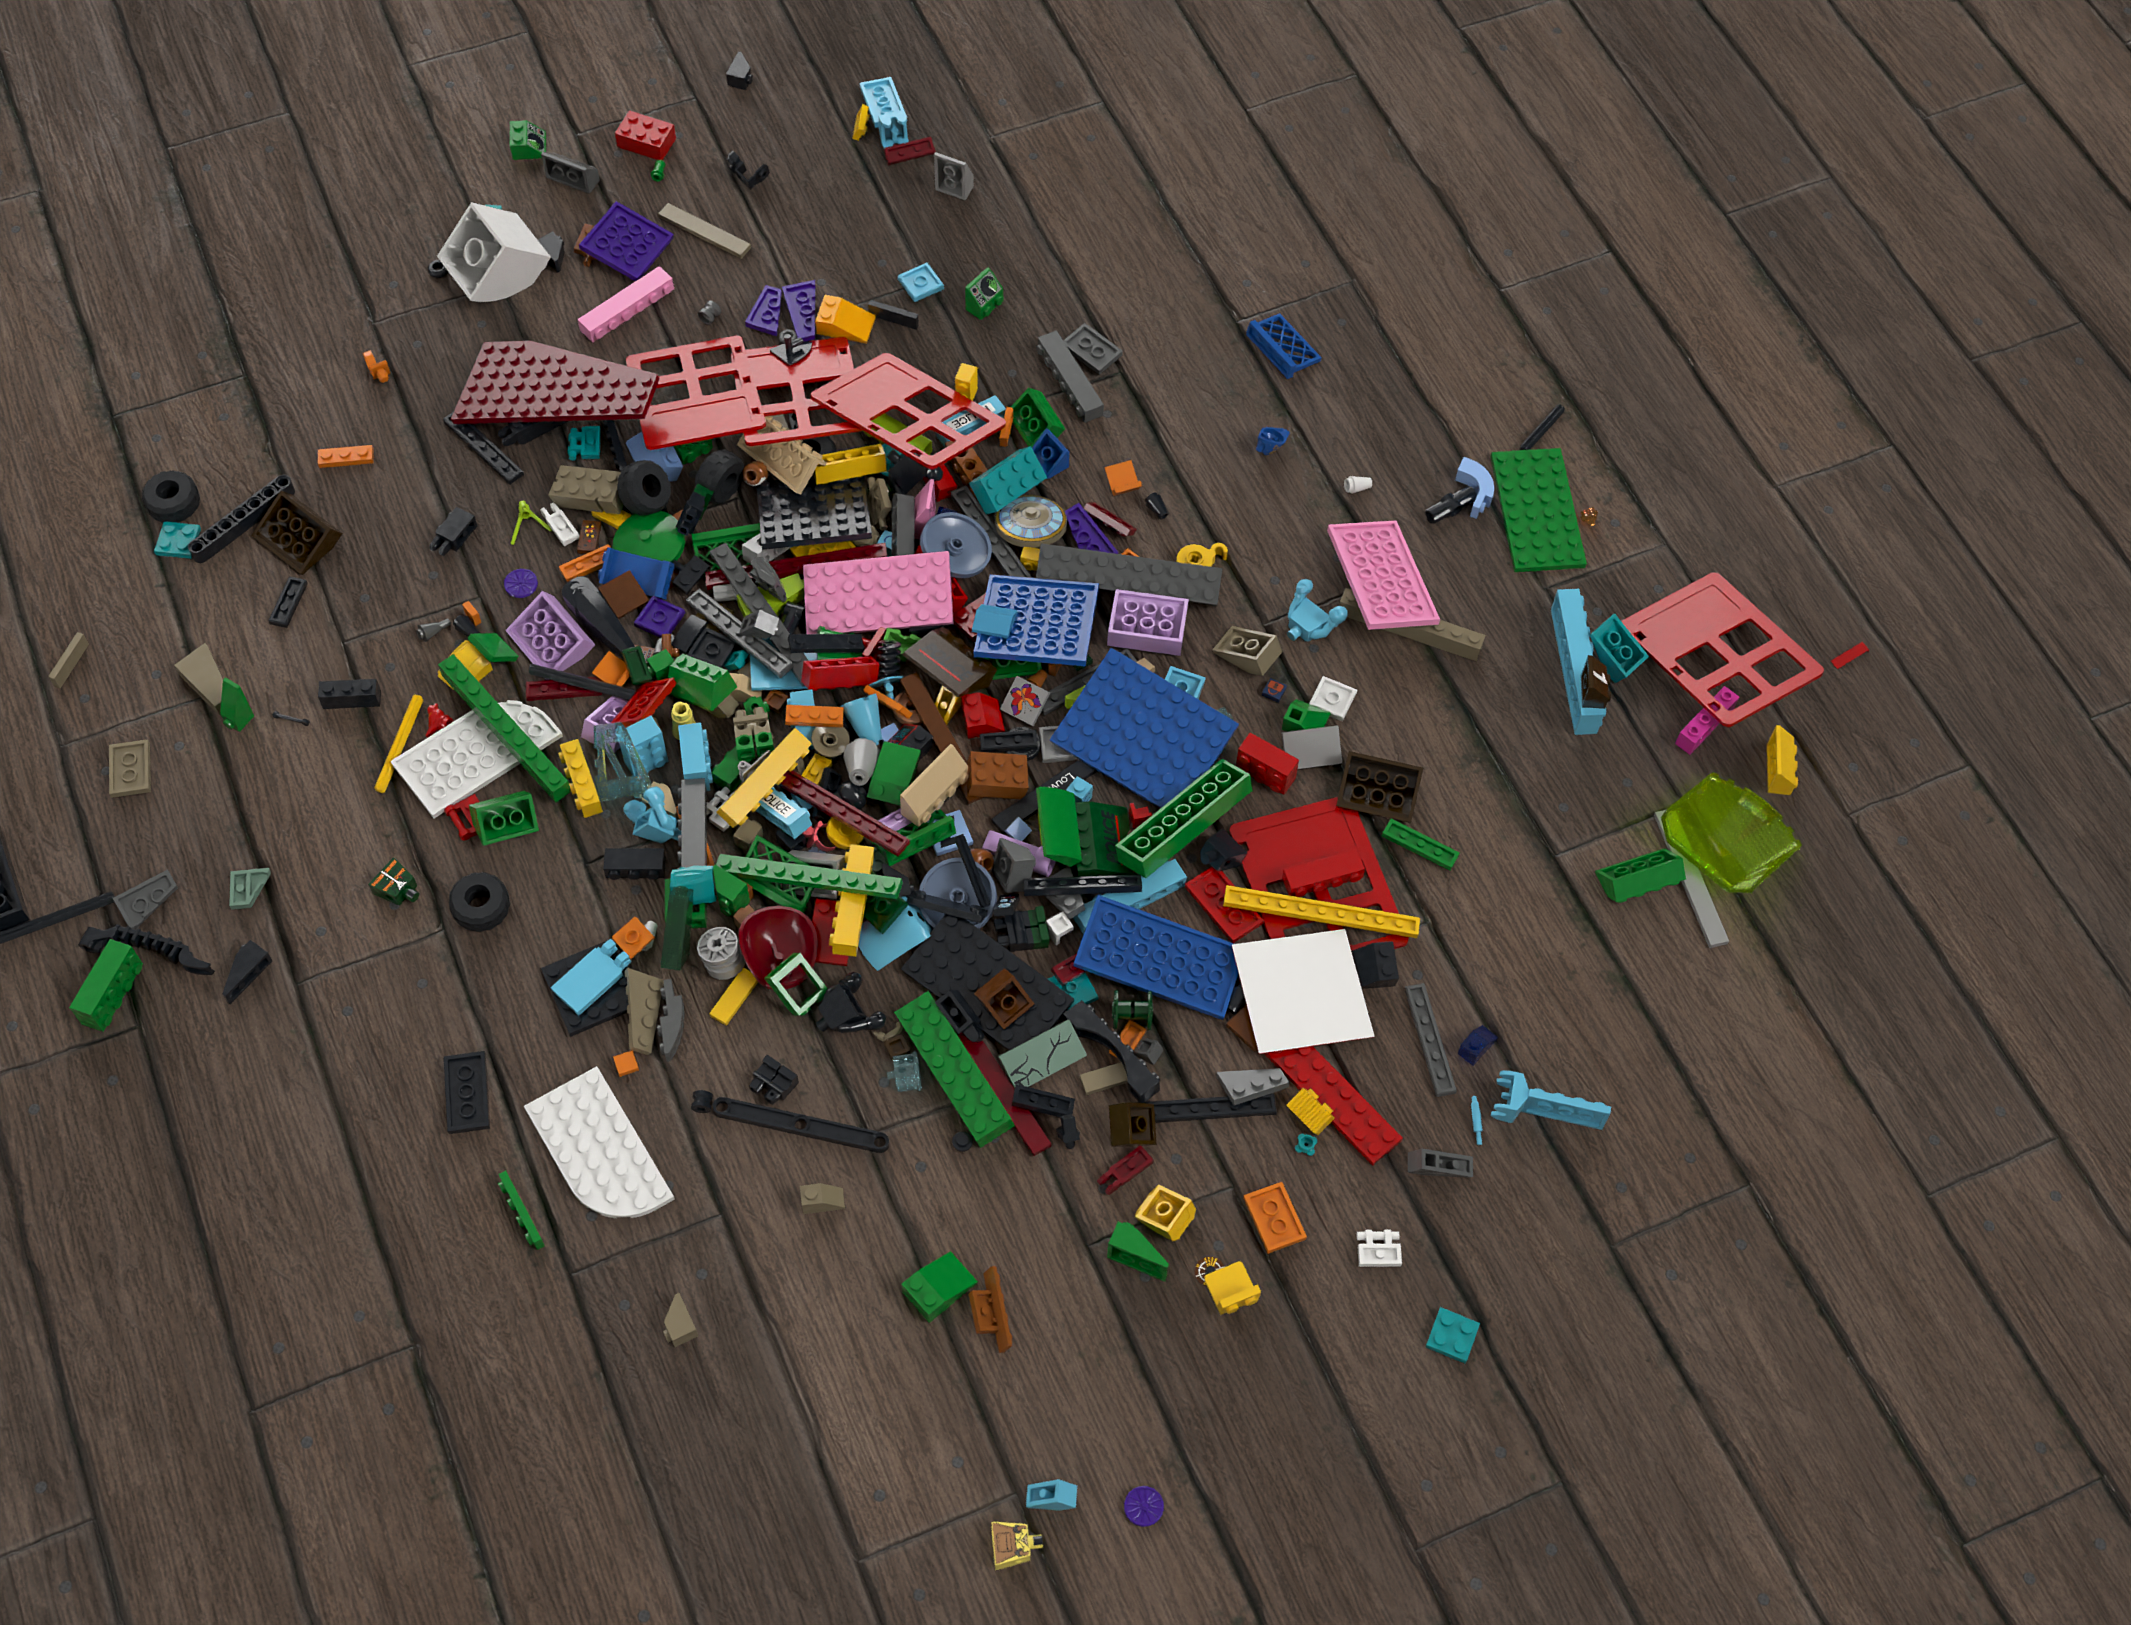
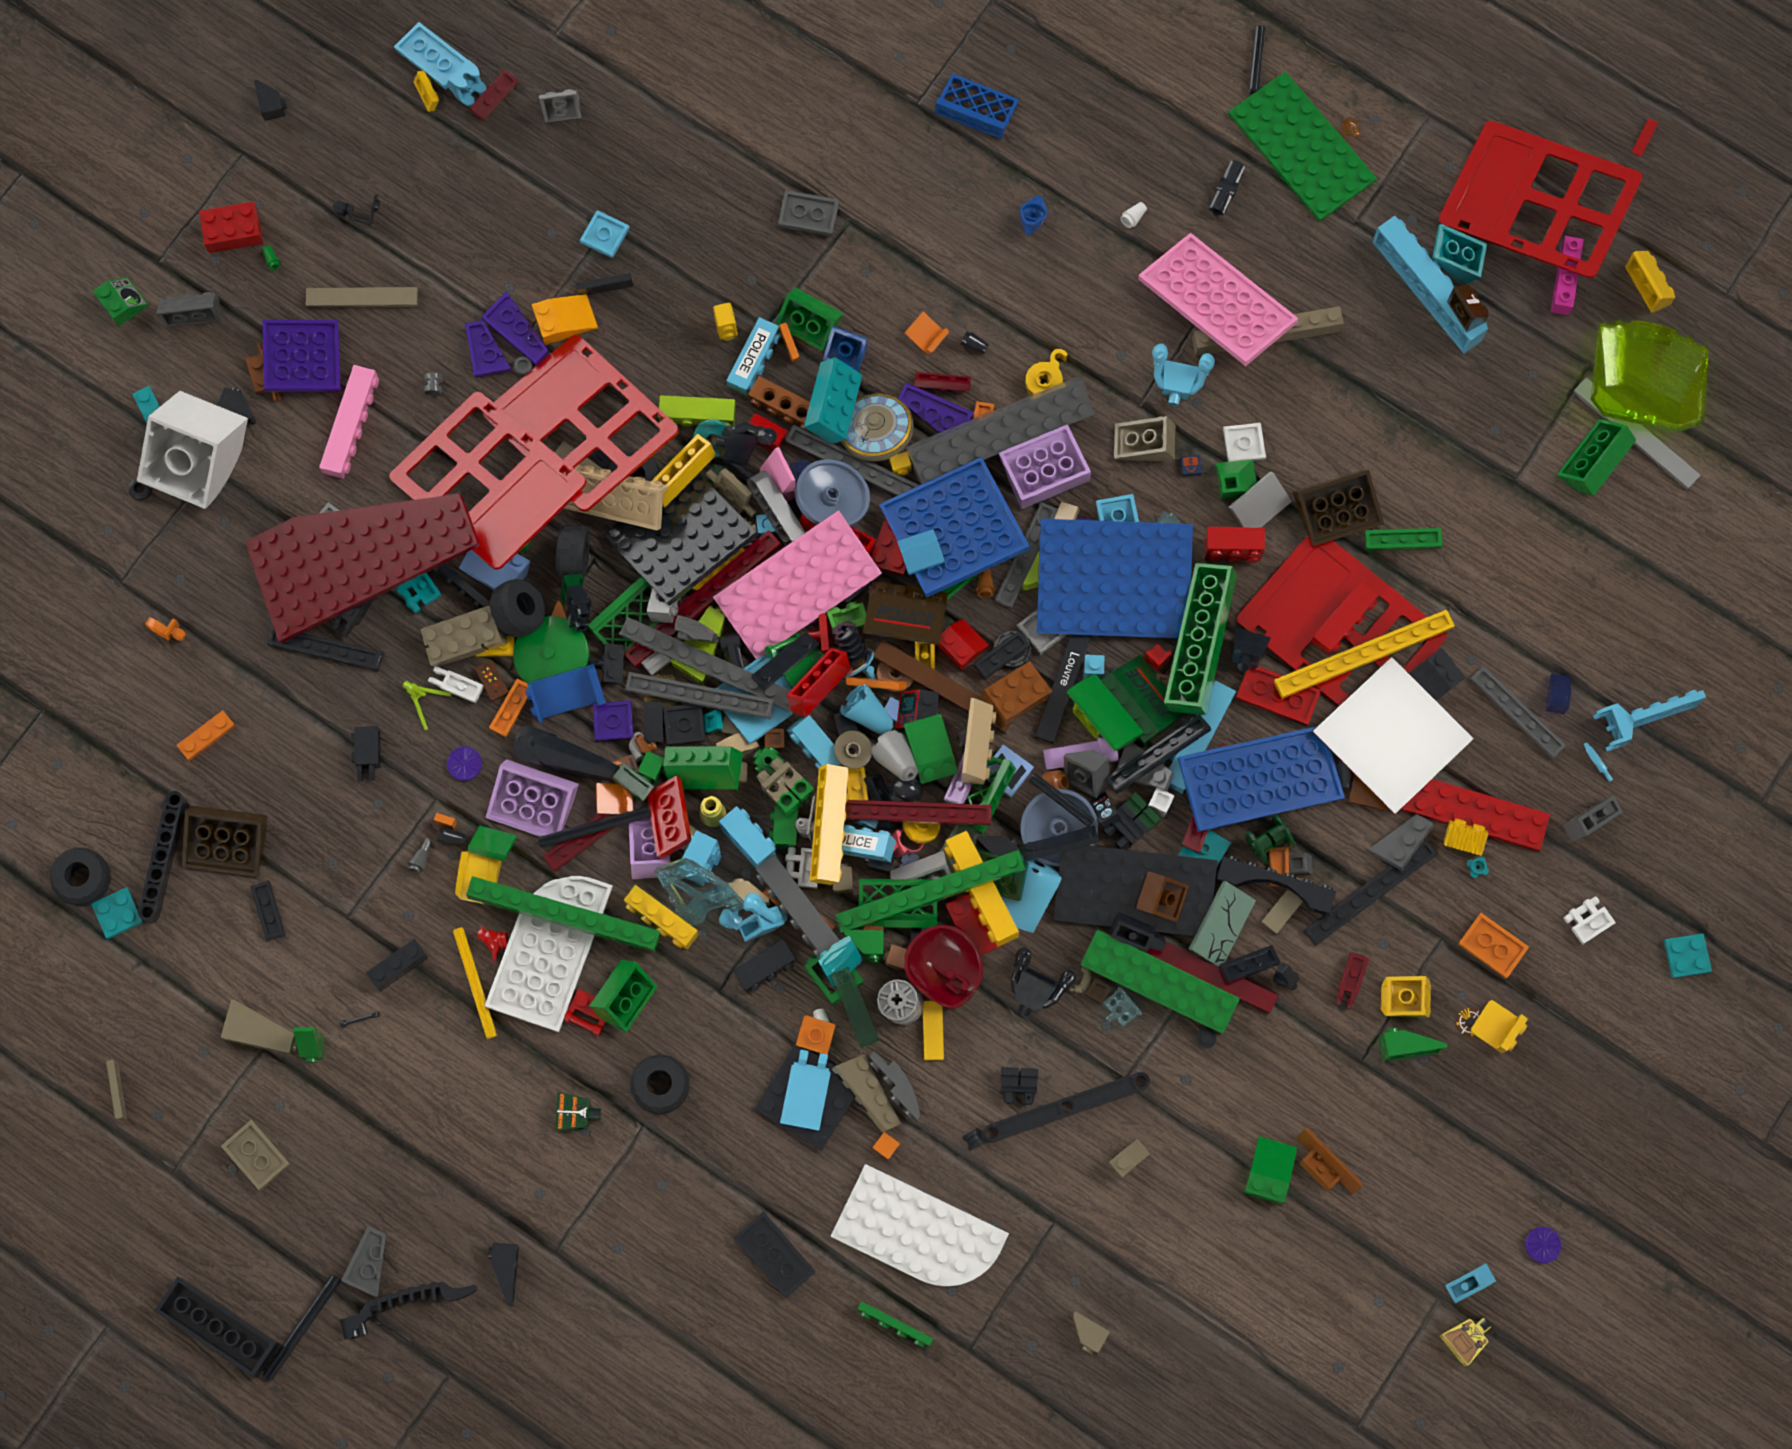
camera: 30 degrees left, 15 degrees up
green brick [69,939,143,1032] -> none
sand green wing [229,868,271,910] -> none
reddish brown tile [598,570,649,619] -> none
flat silver slope [739,610,779,639] -> none
dark orange head [742,461,769,486] -> none
window [764,953,828,1016] -> none
black shield [770,334,813,366] -> none
orange plate [785,705,844,728] -> none
door [811,353,1006,469] -> none
slope [965,267,1004,320] -> none
light grey tile [1000,676,1050,726] -> none
light blue tile [1005,817,1032,841] -> none
dark grey brick [1036,330,1104,423] -> none
dark brown slope [1109,1102,1157,1147] -> none
light blue arch [1455,457,1494,519] -> none

